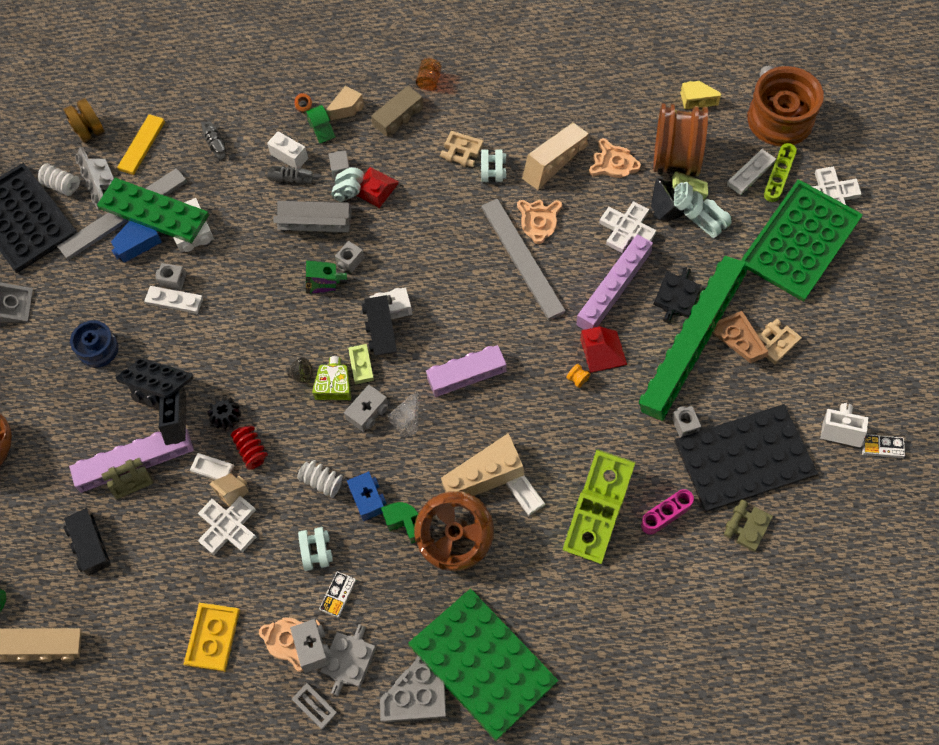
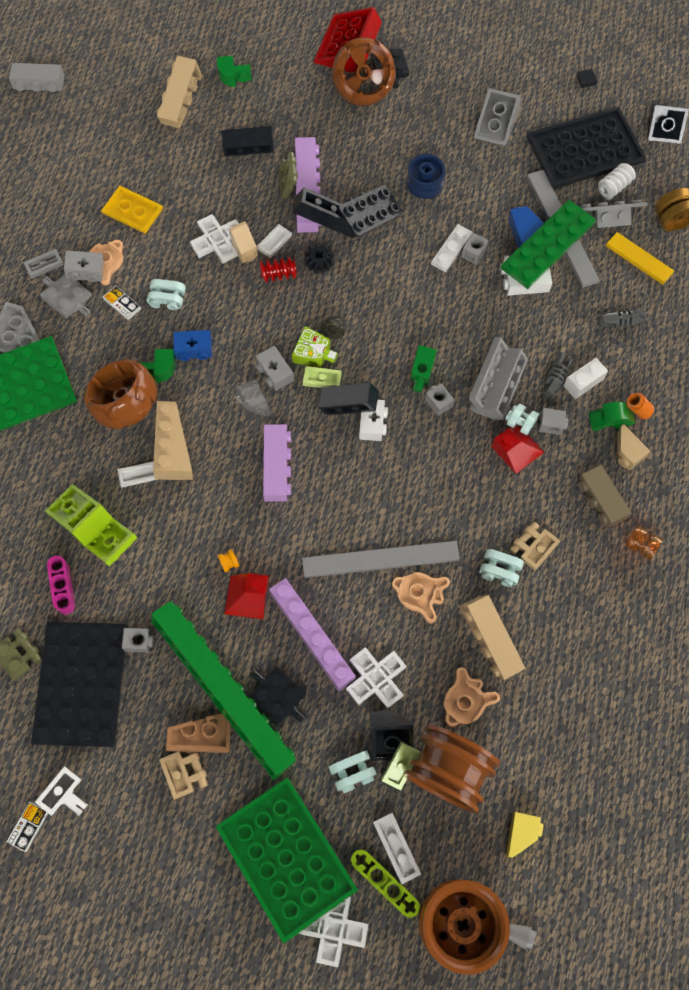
camera: 105 degrees right, 5 degrees up
white piece [298,460,343,499] -> none
light aqua brick [674,182,703,219] -> none

